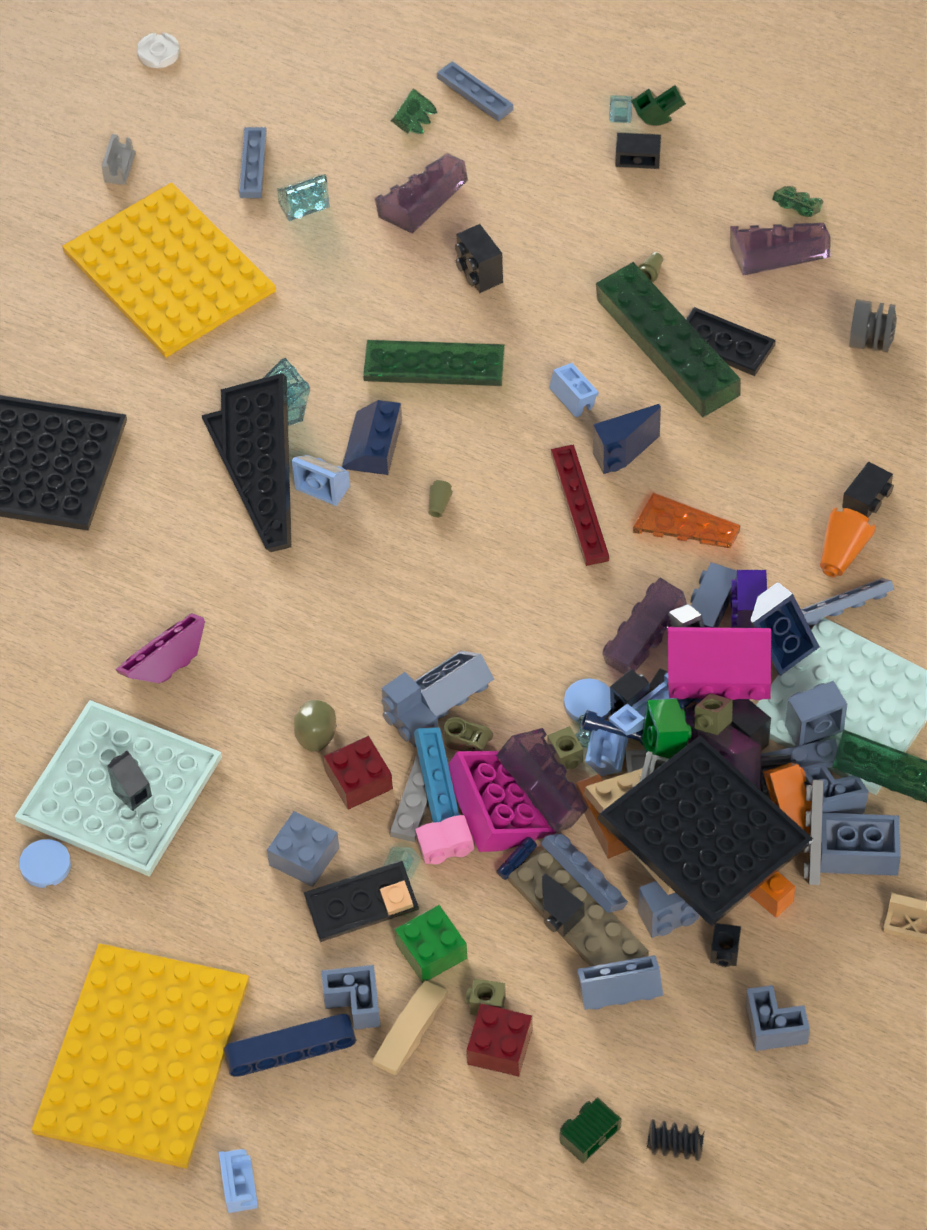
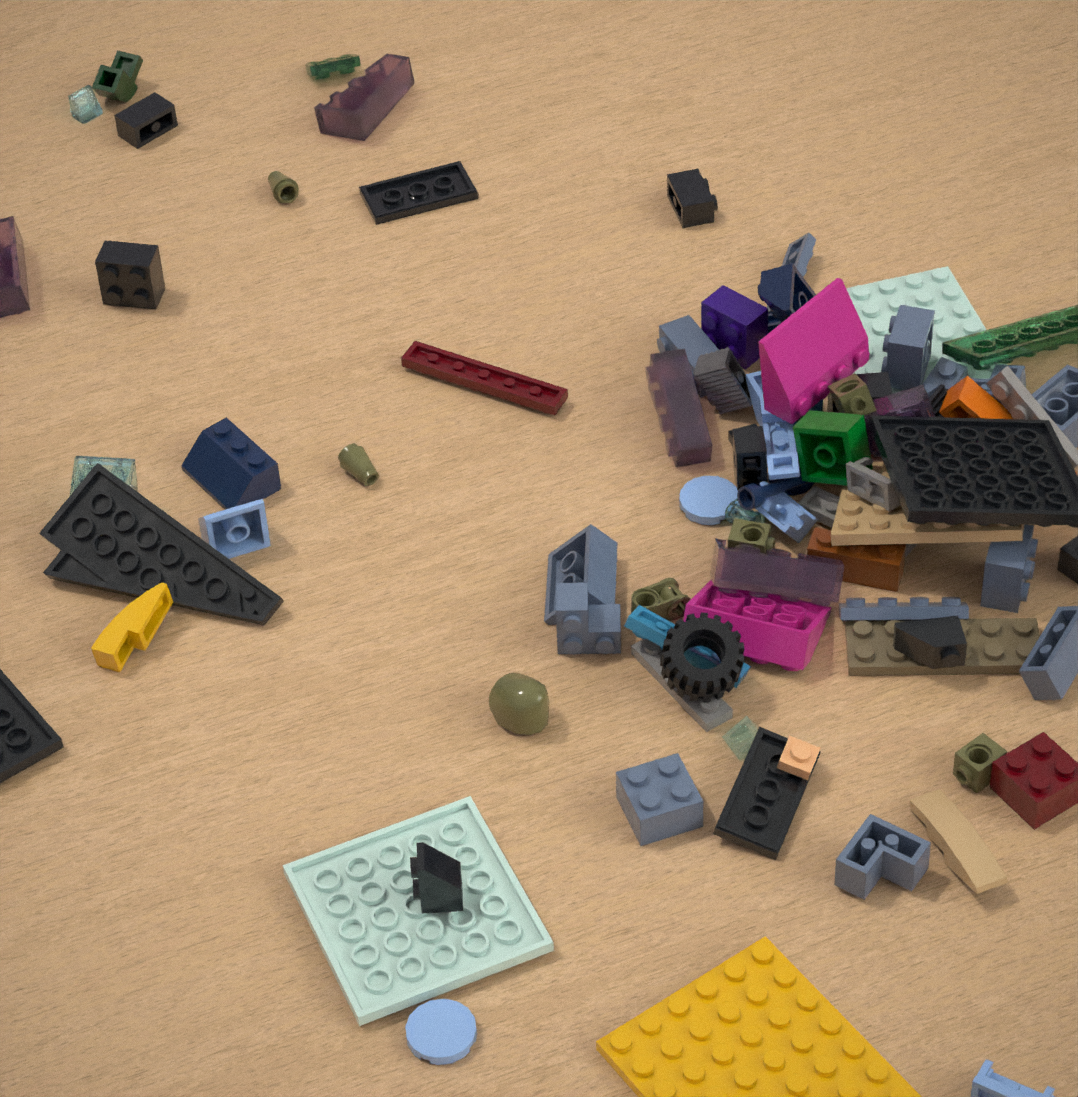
camera: 50 degrees left, 10 degrees down
magenta wedge [115,613,205,683] -> none
dark blue beam [223,1014,356,1077] -> none
dark red brick [324,736,393,810] -> none
clear green plate [363,340,505,386] -> none
green brick [394,905,468,983] -> none
bright pink brick [415,815,474,864] -> none
dark blue axle [497,837,537,880] -> none
light blue hinge [549,363,599,418] -> none
dark blue slope [593,404,661,474] -> none
clear green brick [596,262,741,418] -> none
clear orange wing [633,493,741,549] -> none
orange cone [820,508,876,578] -> none
dark grey wheel [849,299,897,353] -> none
none -> yellow slope [91,582,173,673]
none -> black tyre [660,612,745,703]

